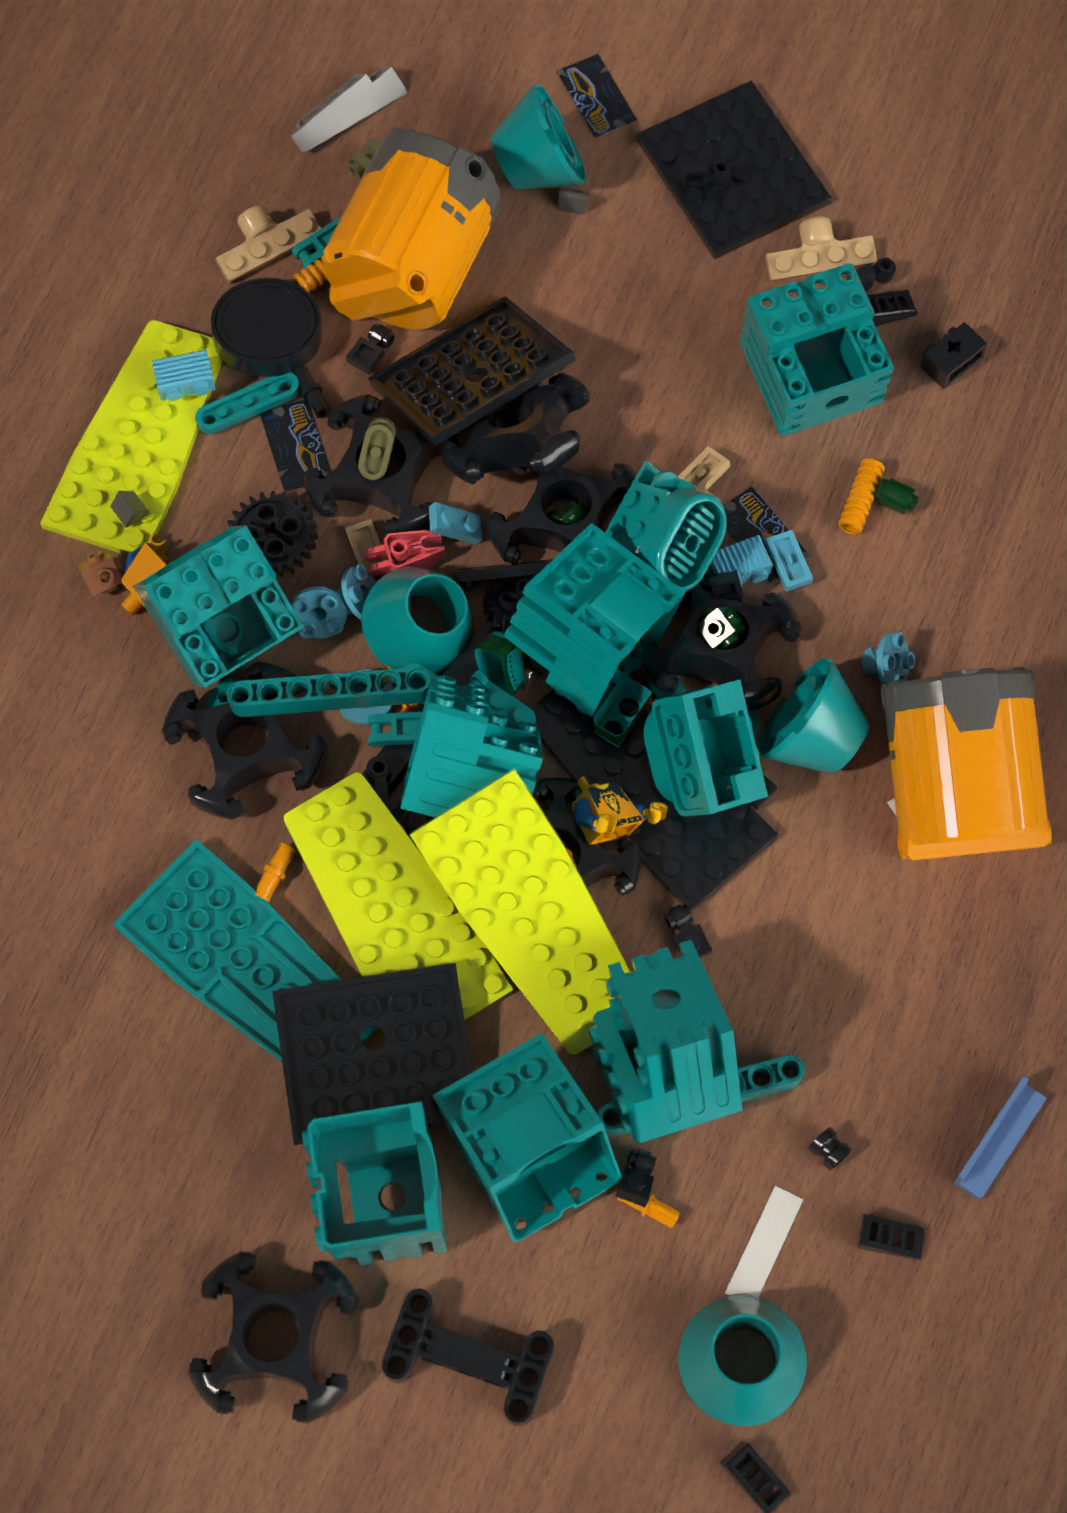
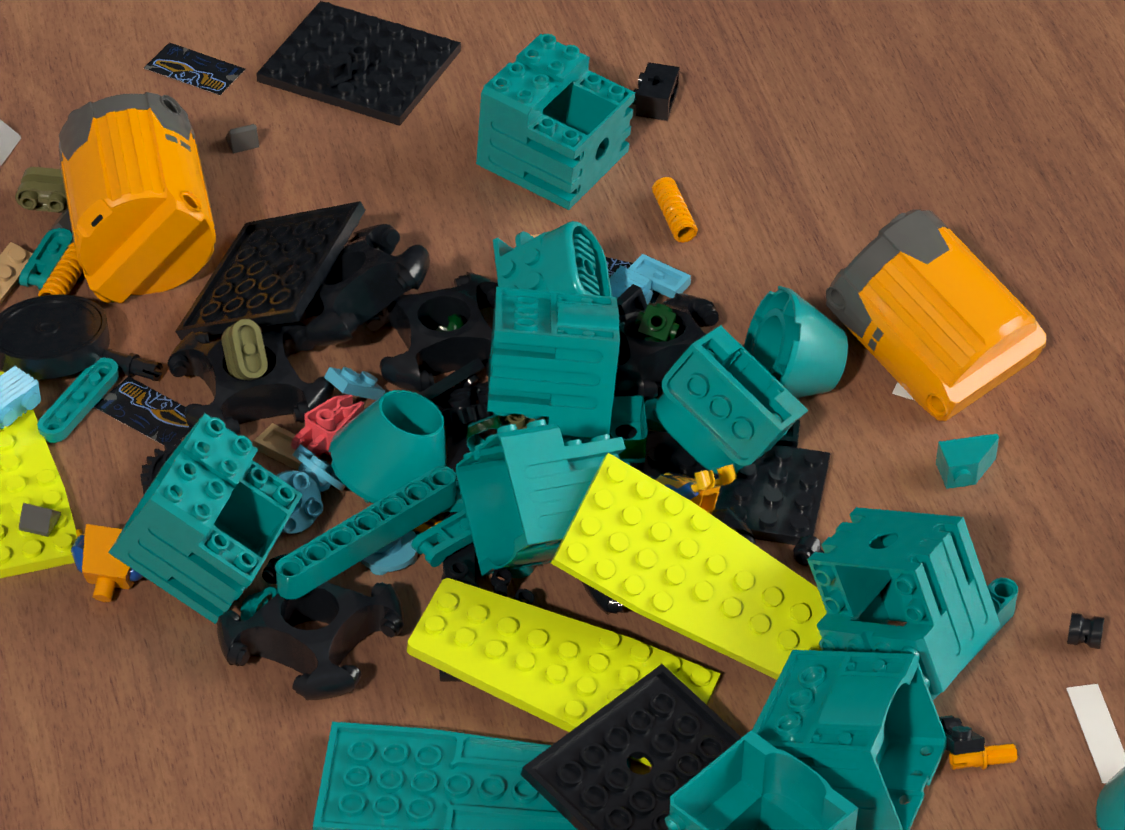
camera: 40 degrees left, 25 degrees down
nougat brick [76,550,124,597] -> none
light orange pin [255,842,297,903] -> none
black plate [346,324,395,375] -> none
teal cone [490,84,587,190] -> none
tan plate [765,216,877,283] -> none
medium azure plate [861,632,915,685] -> none
dark green brick [874,478,919,515] -> none
none -> teal slope [936,433,999,489]

